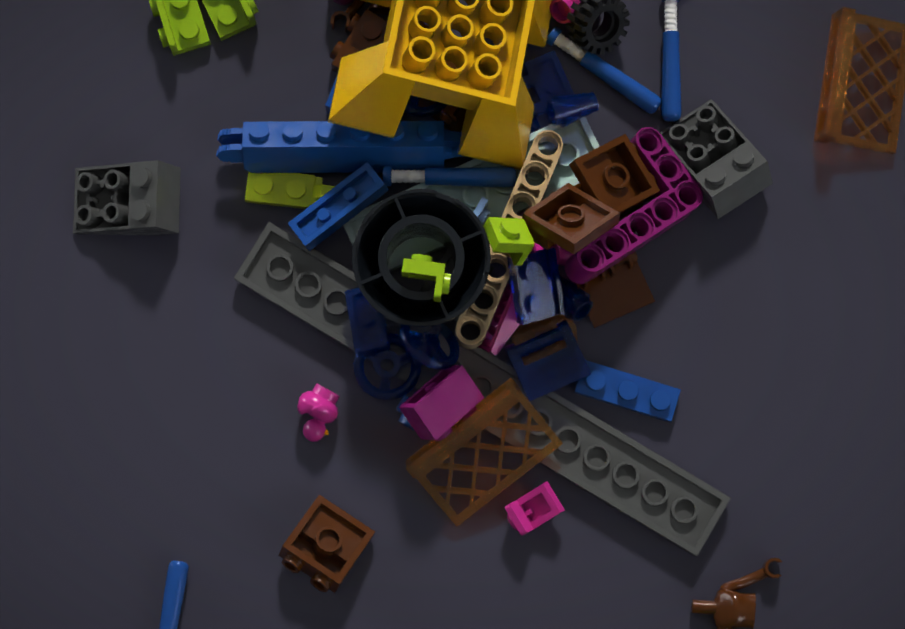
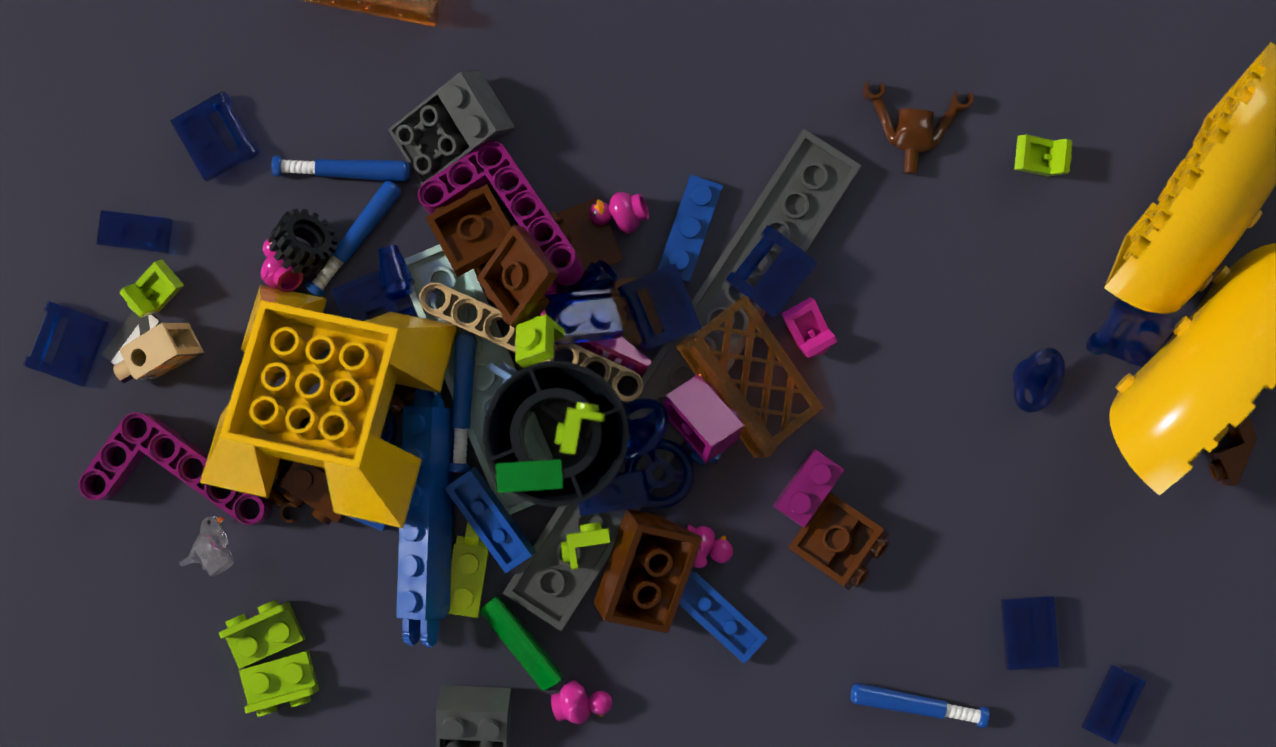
camera: 85 degrees left, 5 degrees up
none -> green slope [480,595,563,691]
none -> green sticker [496,459,563,493]
none -> dark pink animal [551,680,613,724]
none -> lime bracket [561,522,611,570]
none -> dark pink animal [589,192,649,234]
none -> reddish brown slope [594,508,702,634]
none -> blue plate [679,569,768,664]
none -> clear blue plate [725,225,818,318]
none -> magenta brick [773,450,844,527]

